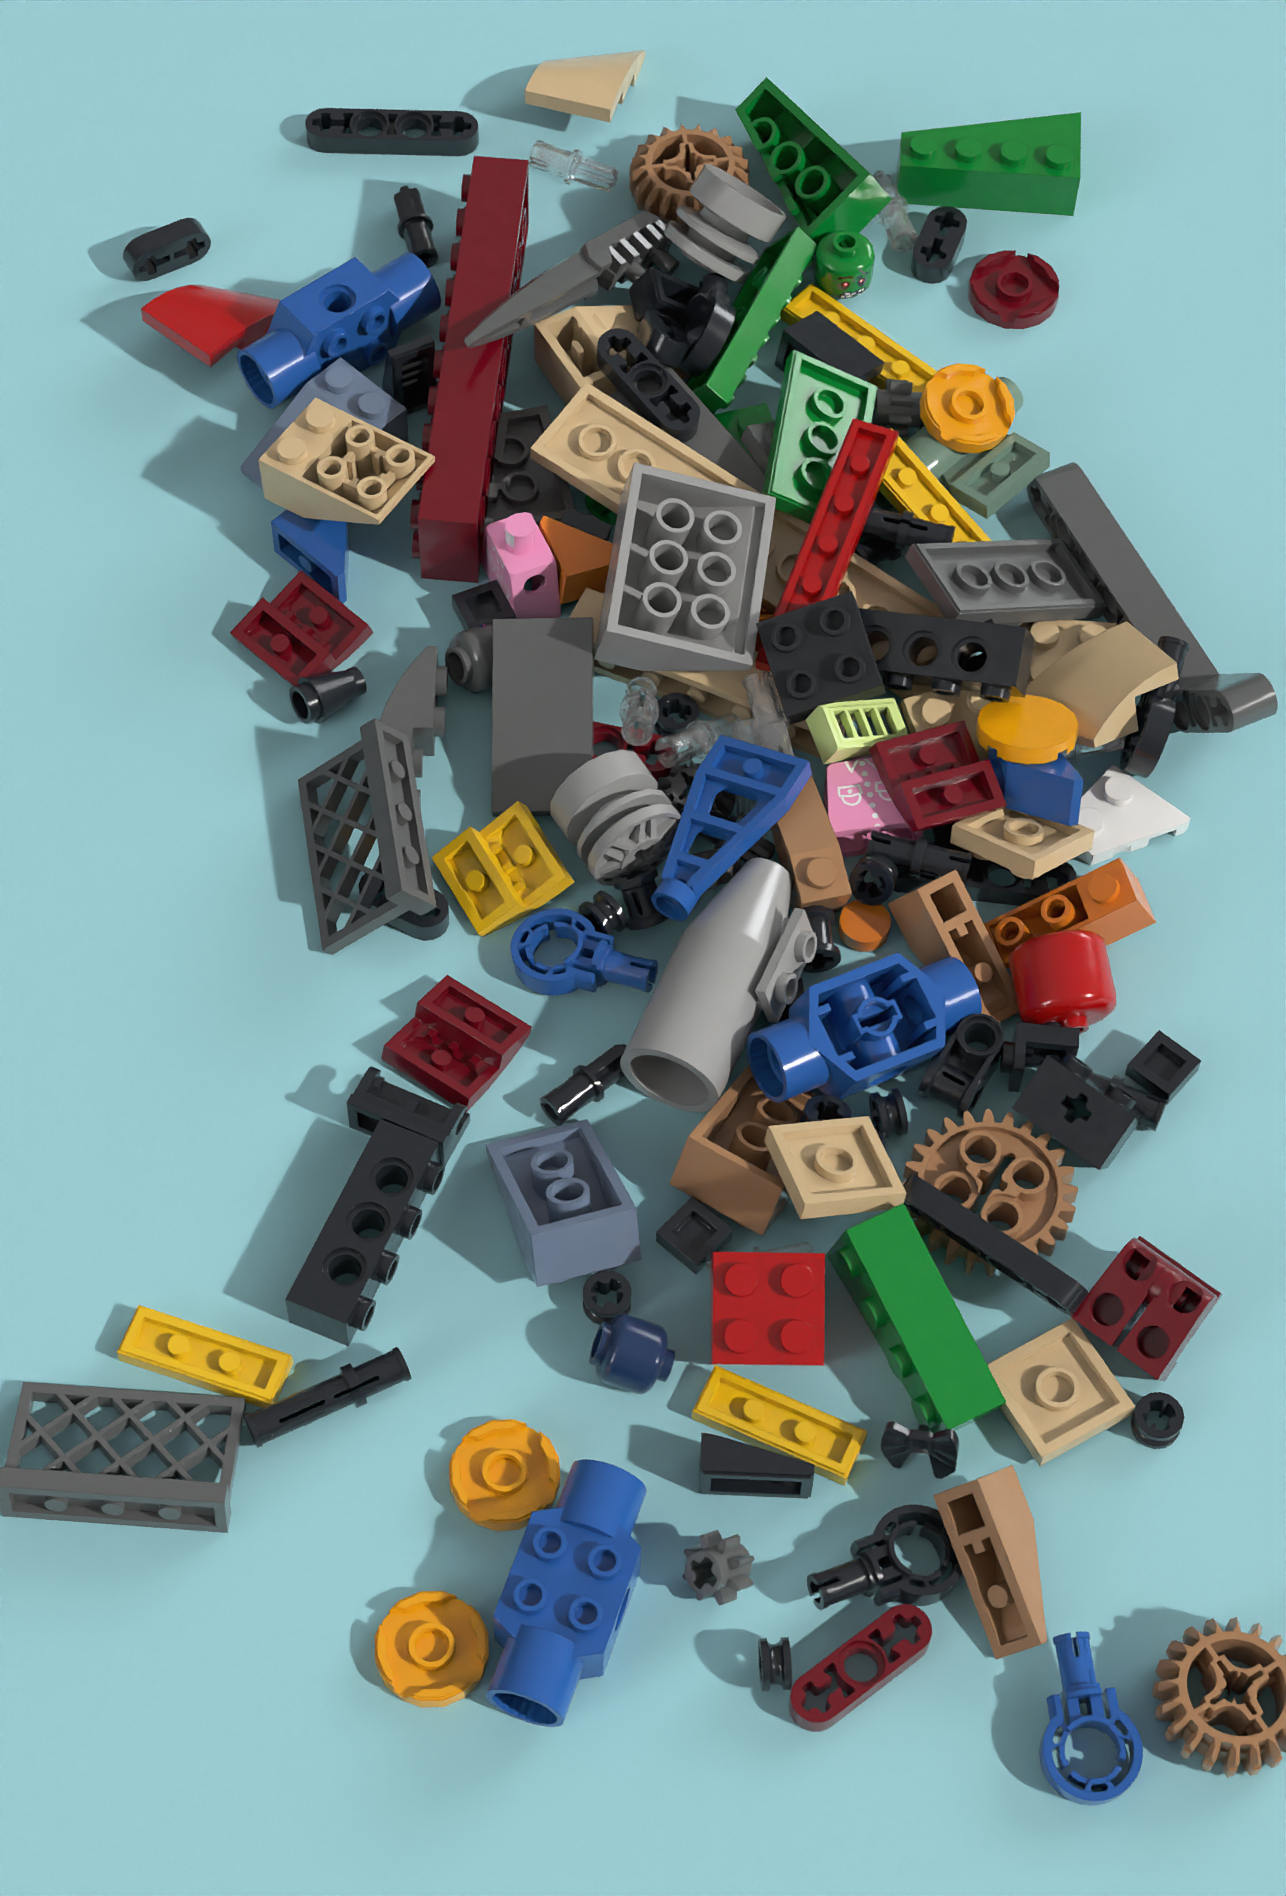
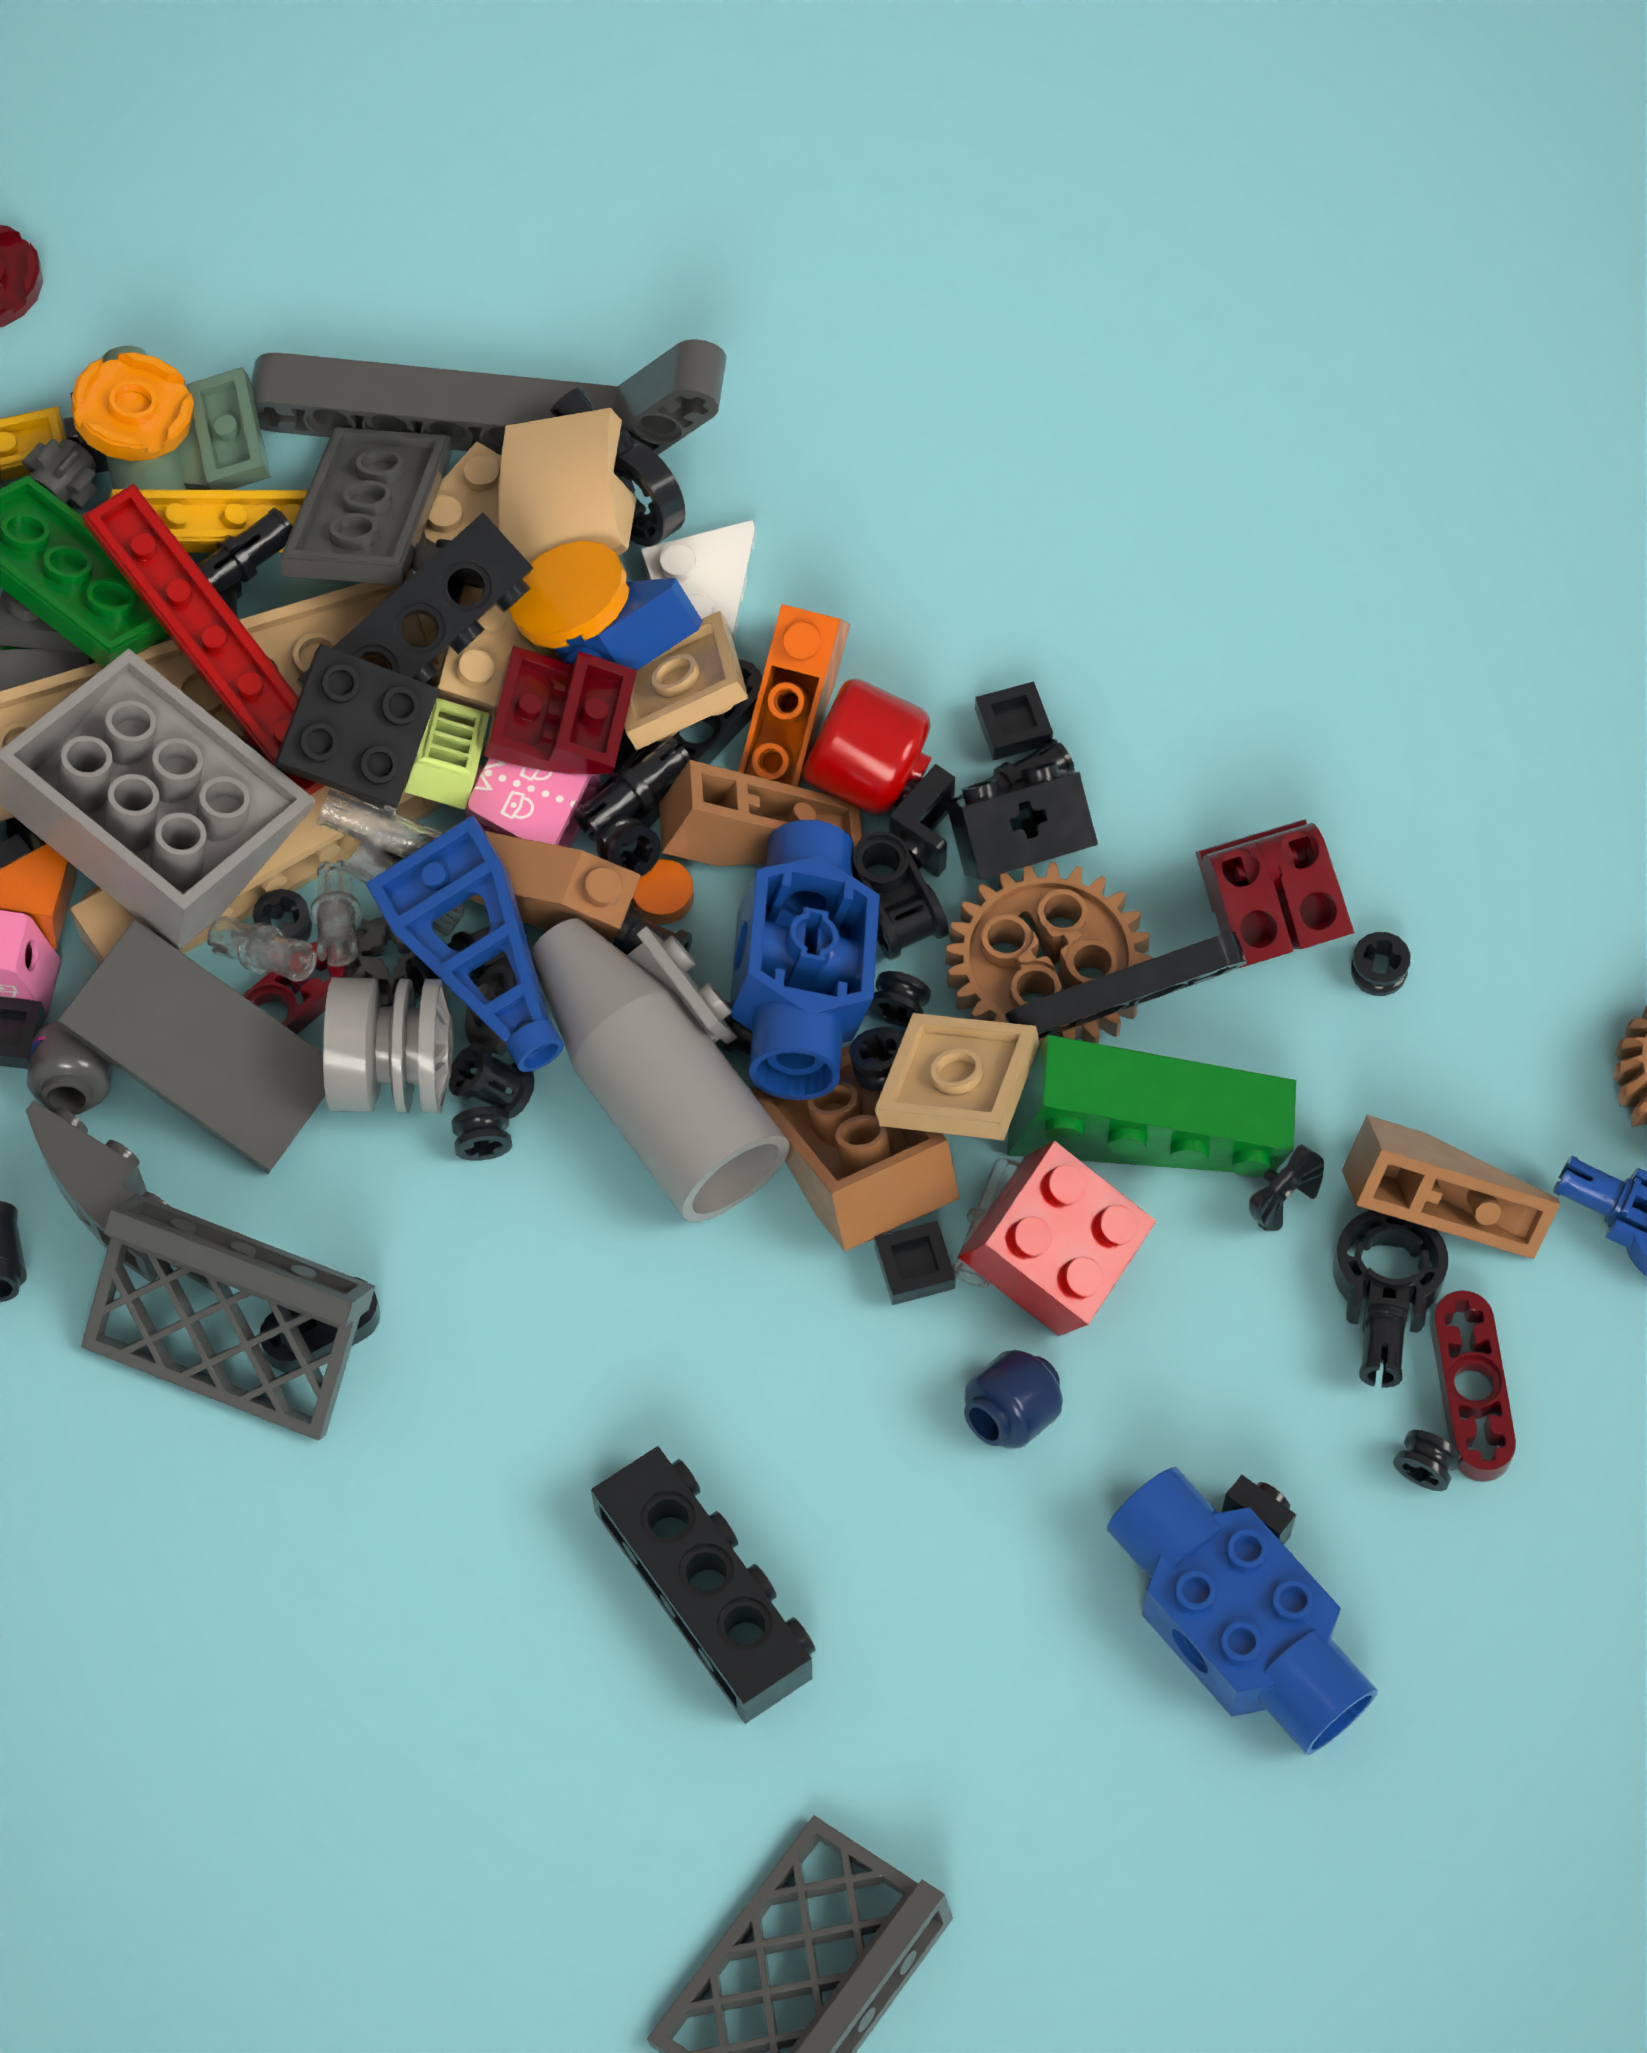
camera: 55 degrees left, 5 degrees up
yellow tile [117,1305,293,1408] -> none
black pin [243,1347,412,1448] -> none
black hinge [347,1066,470,1166] -> none
light orange tile [375,1591,489,1708] -> none
dark red slope [381,975,532,1112] -> none
yellow slope [431,801,574,936] -> none
light orange tile [449,1419,560,1531] -> none
sand blue slope [486,1119,641,1287] -> none
blue pin [511,908,658,996] -> none
black axle [540,1044,627,1126] -> none
black bush [583,1270,632,1325] -> none
dark grey gear [682,1530,755,1606] -> none
yellow tile [691,1365,868,1486] -> none
black slope [698,1433,814,1499] -> none
tan plate [987,1318,1135,1466] -> none
none -> black plate [1222,1475,1296,1545]

